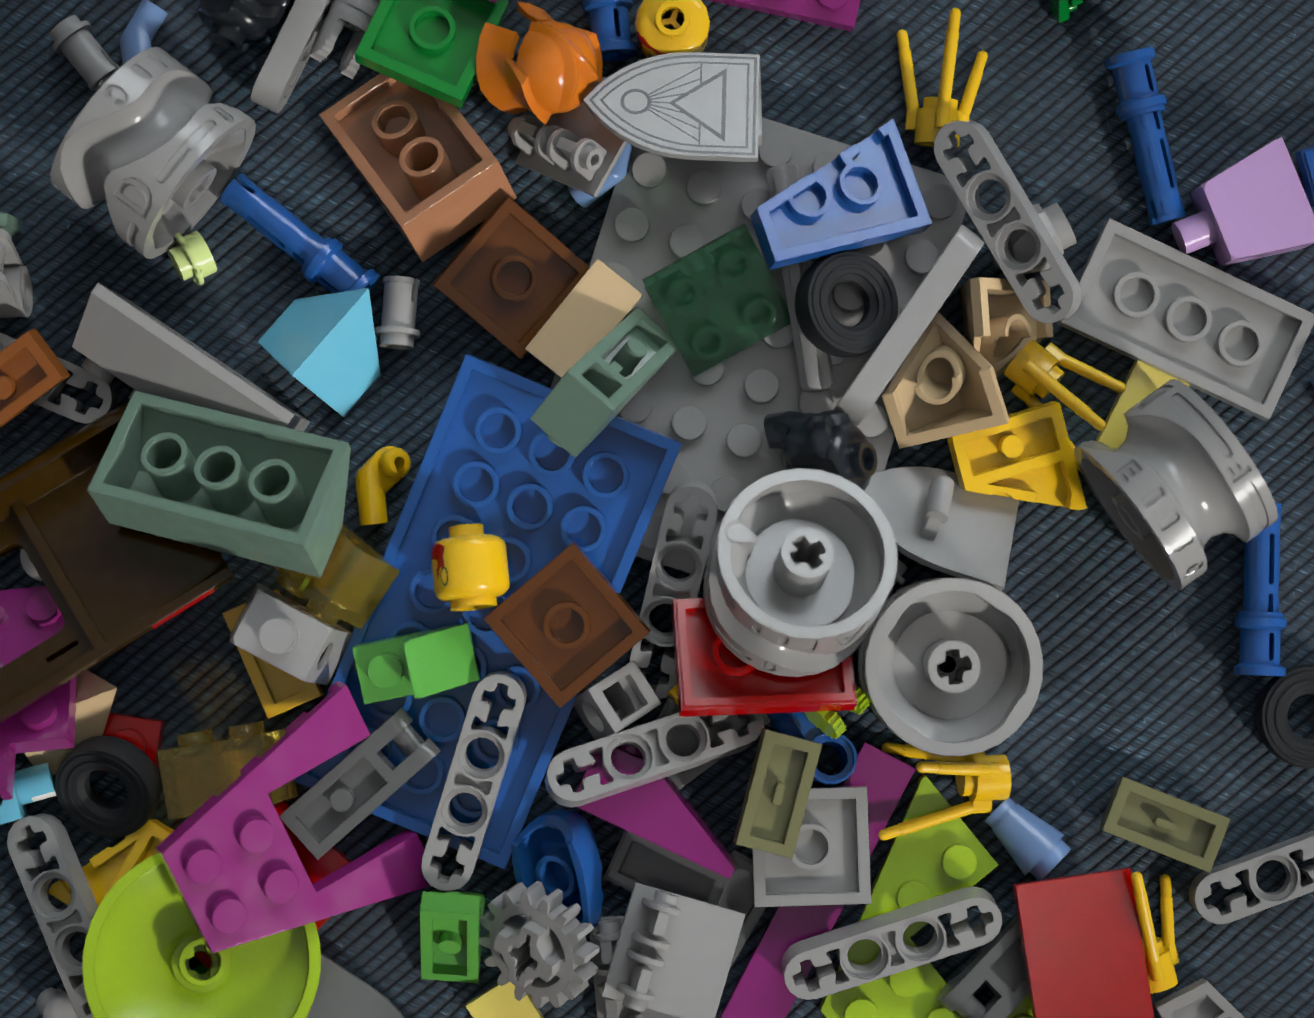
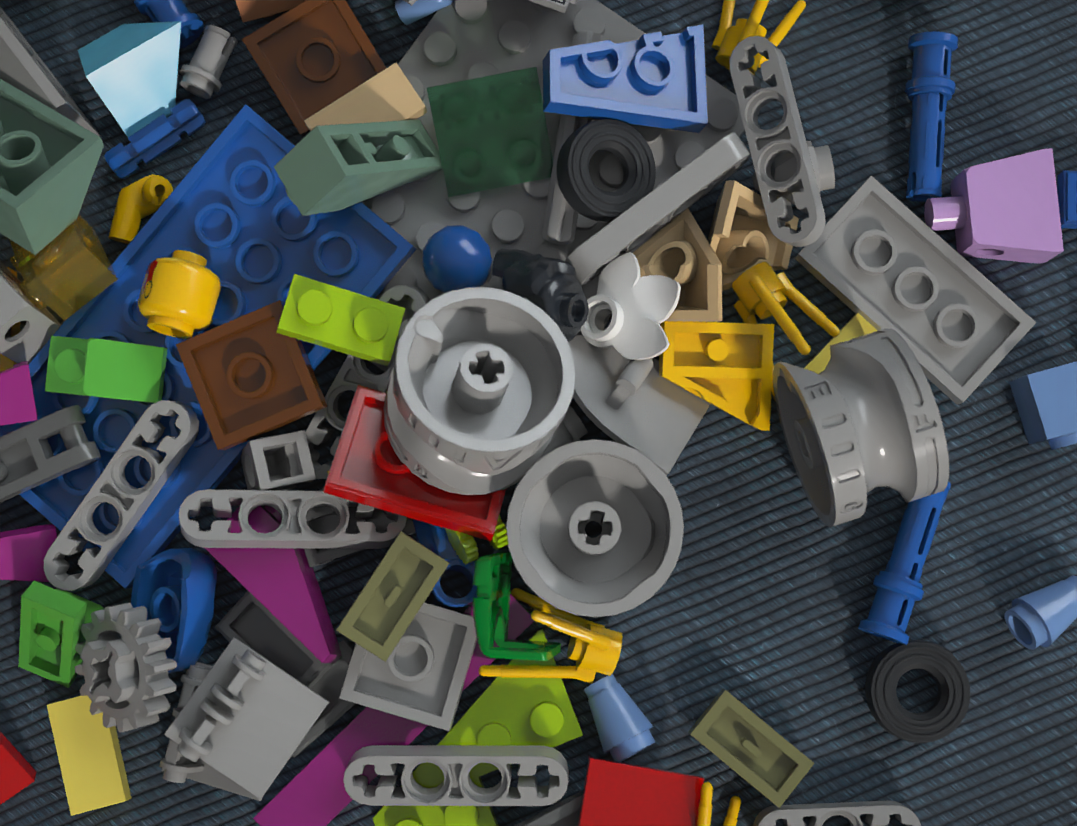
camera: 20 degrees right, 5 degrees down
none -> blue axle [105,99,206,179]
none -> lime plate [276,274,406,366]
none -> blue piece [422,225,492,293]
none -> green piece [472,551,561,661]
none -> white plate [580,252,681,360]

